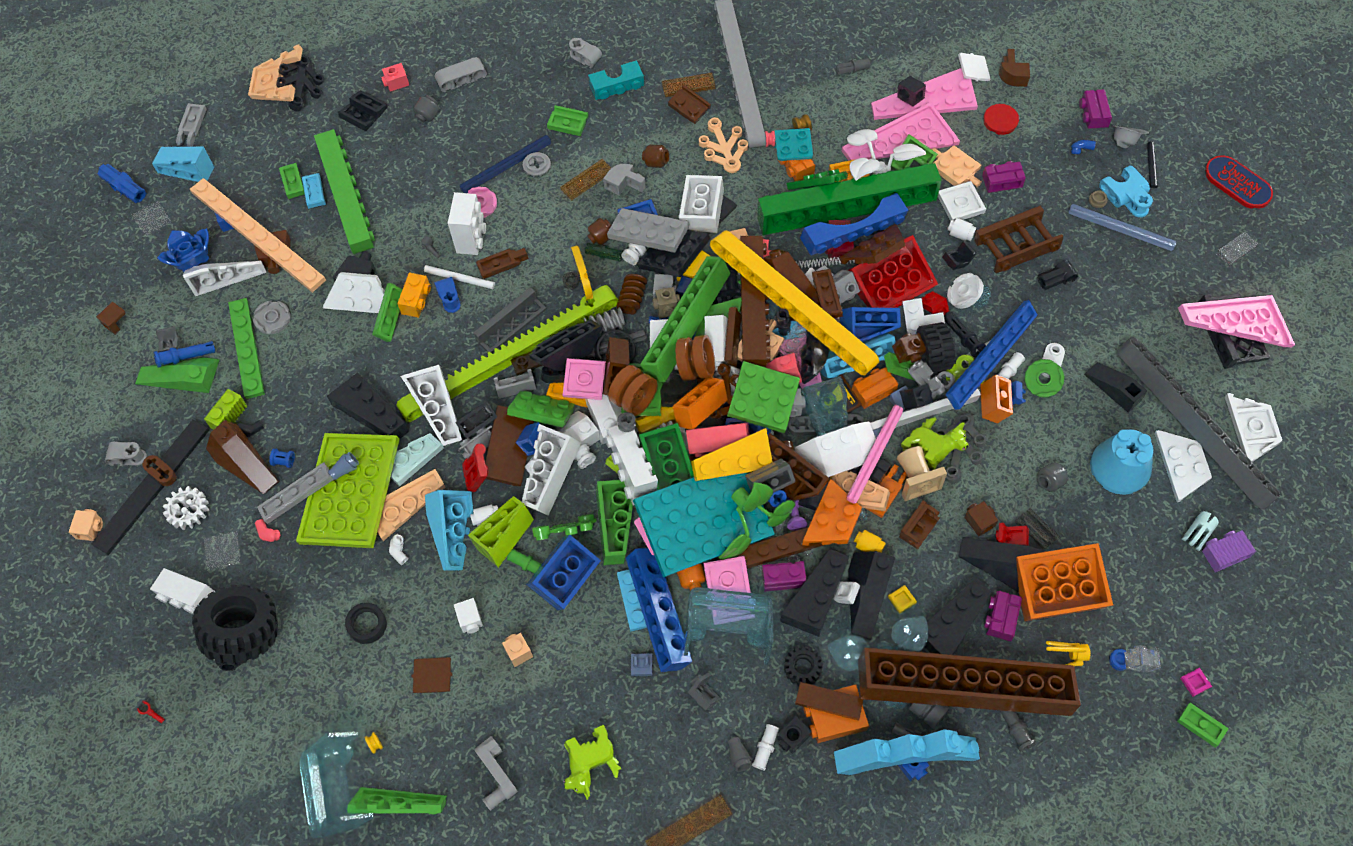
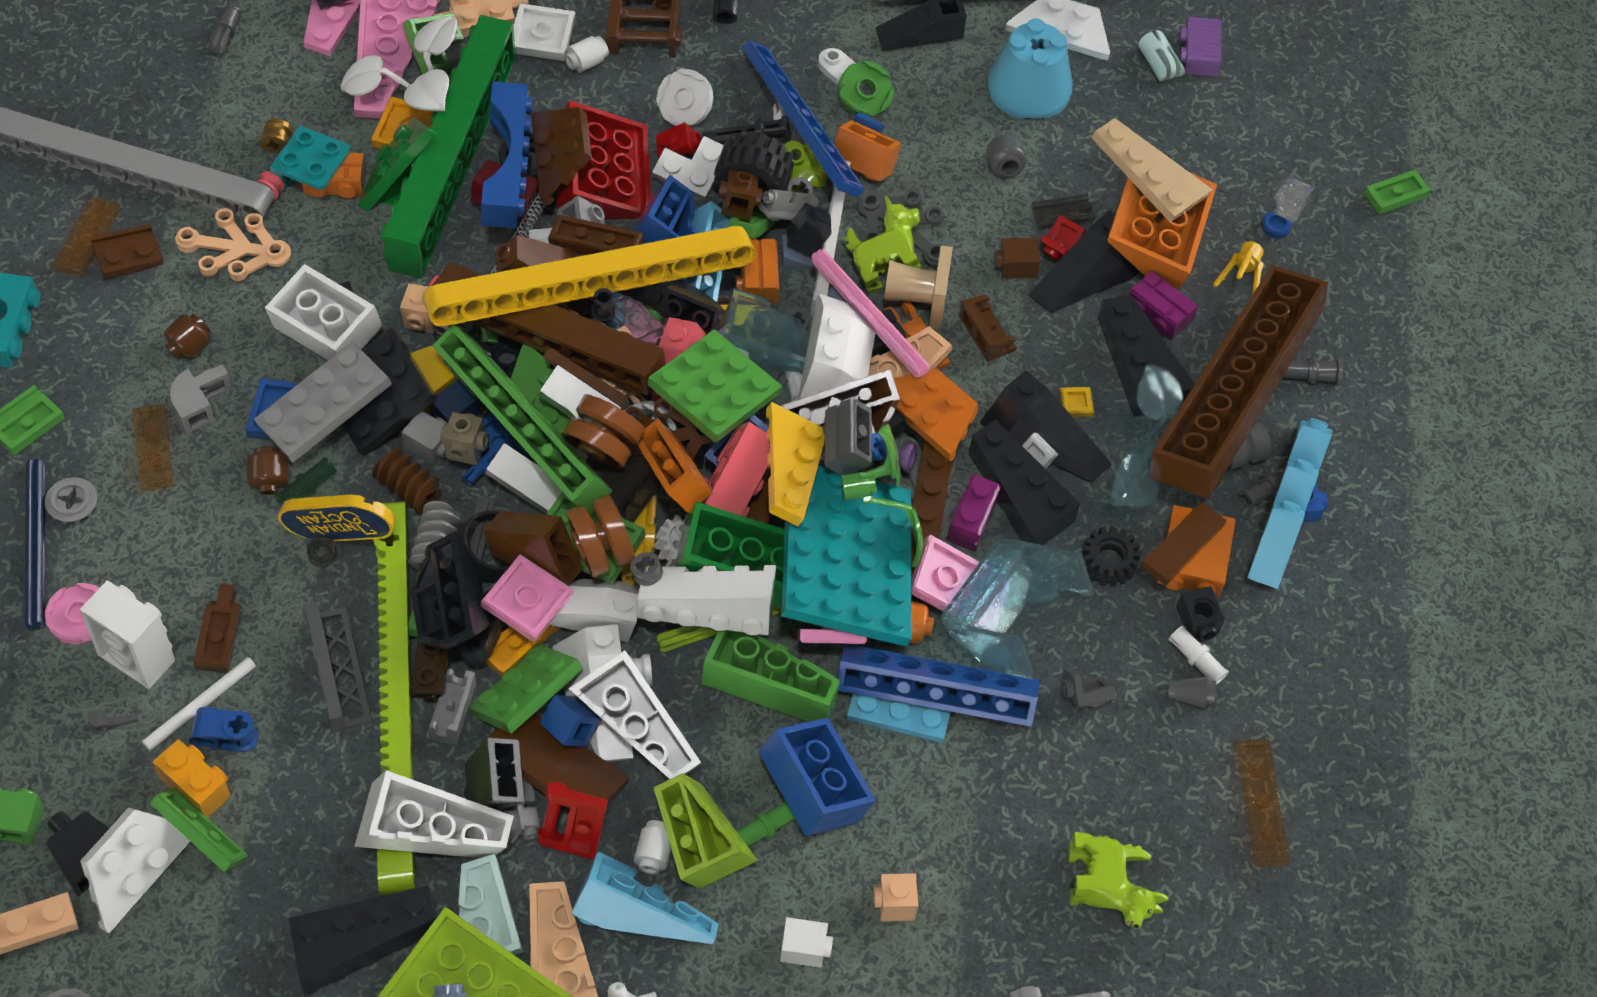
camera: 70 degrees left, 5 degrees down
bright green plant [532,514,597,540] -> none
white wheel [621,243,647,266] -> none
sand blue tile [631,654,652,676] -> none
yellow brick [854,530,886,553] -> none
black bracket [942,241,976,270] -> none
white pin [997,352,1025,379] -> none
dark pink tile [1180,668,1212,697] -> none
none -> tan wing [1091,118,1213,222]

